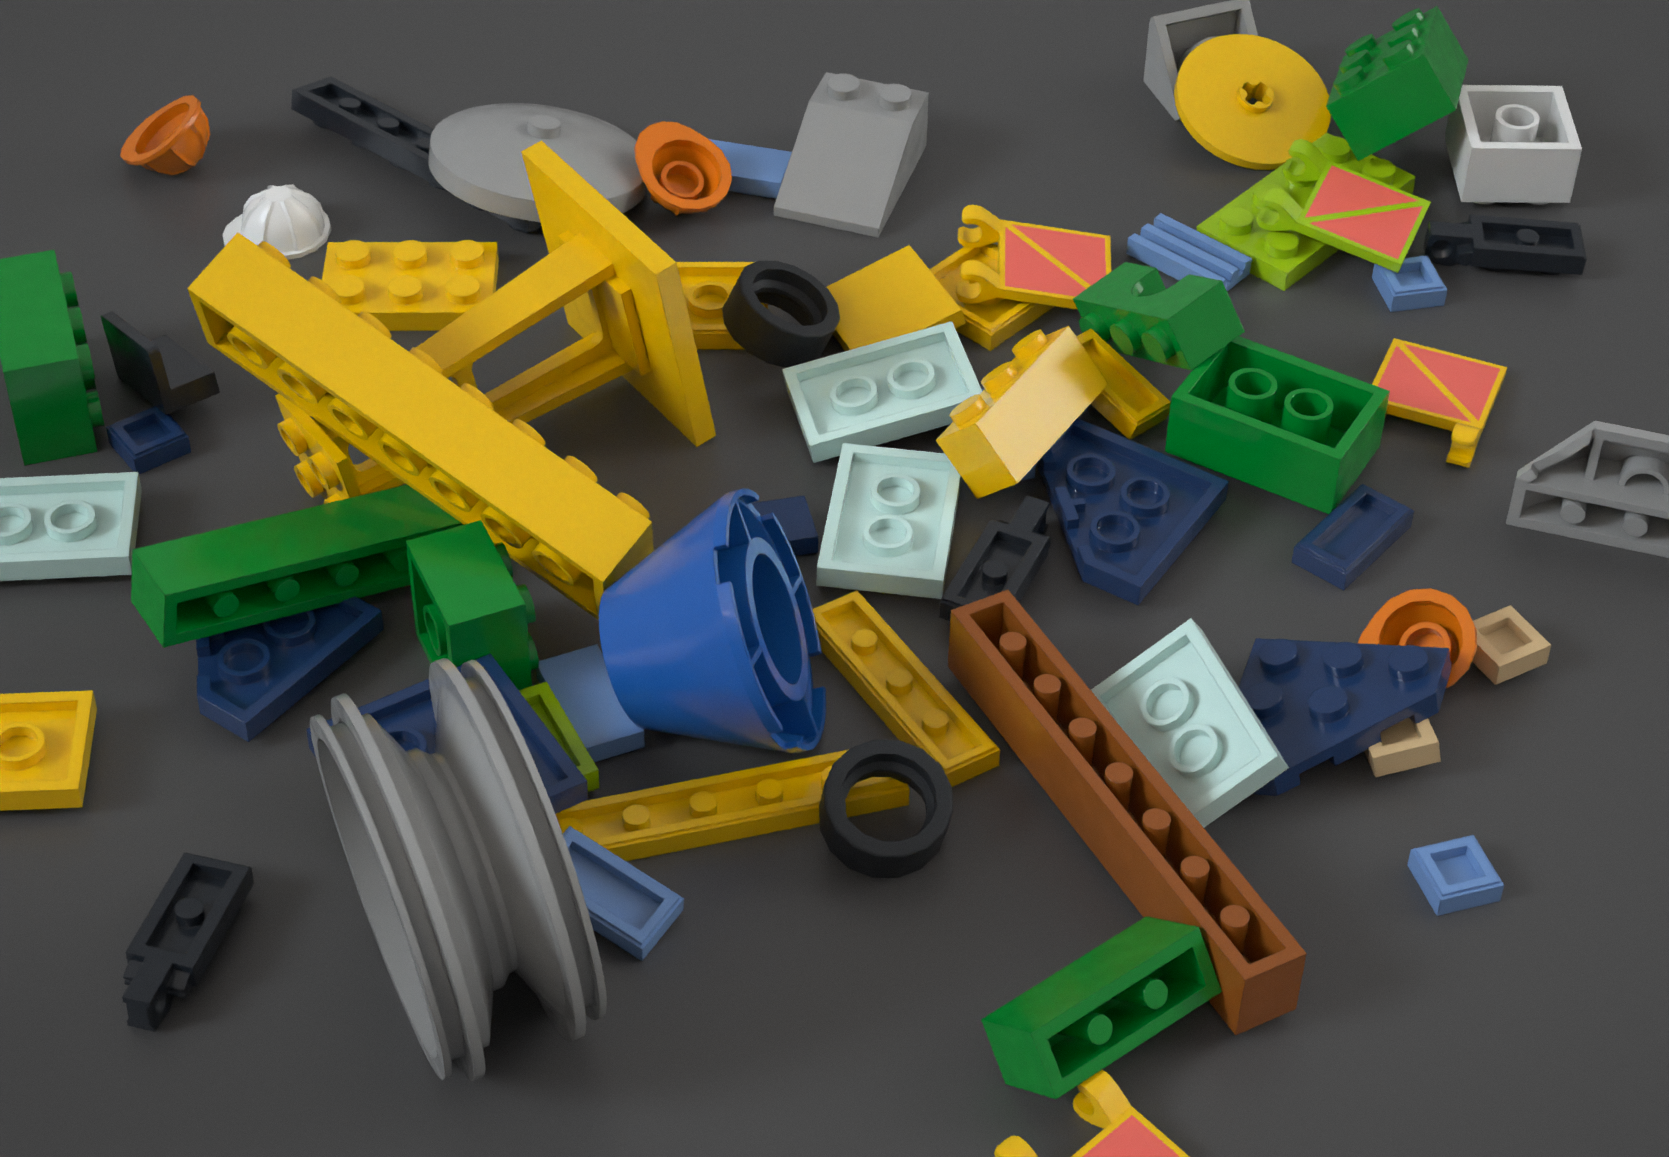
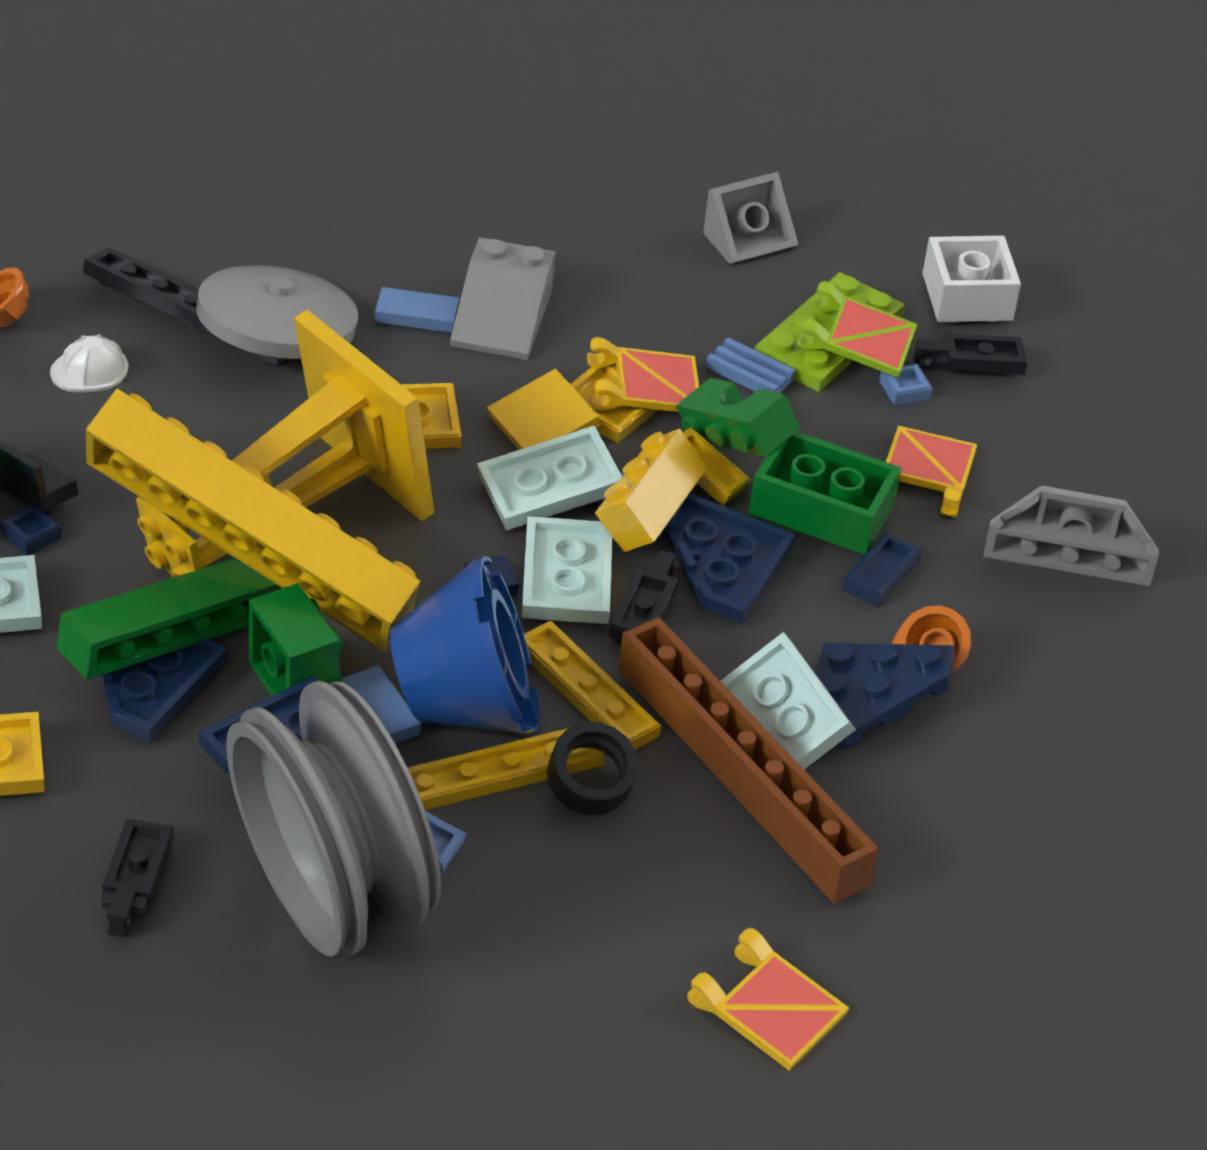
camera: 10 degrees left, 0 degrees up
yellow plate [322,240,499,331] -> none
orange piece [634,121,732,215] -> none
black tyre [722,260,840,368] -> none
green brick [981,916,1222,1099] -> none
yellow piece [1174,34,1331,170] -> none
green brick [1326,6,1468,161] -> none
tan plate [1364,717,1441,777] -> none
medium blue tile [1407,835,1504,916] -> none
tan plate [1472,605,1551,685] -> none

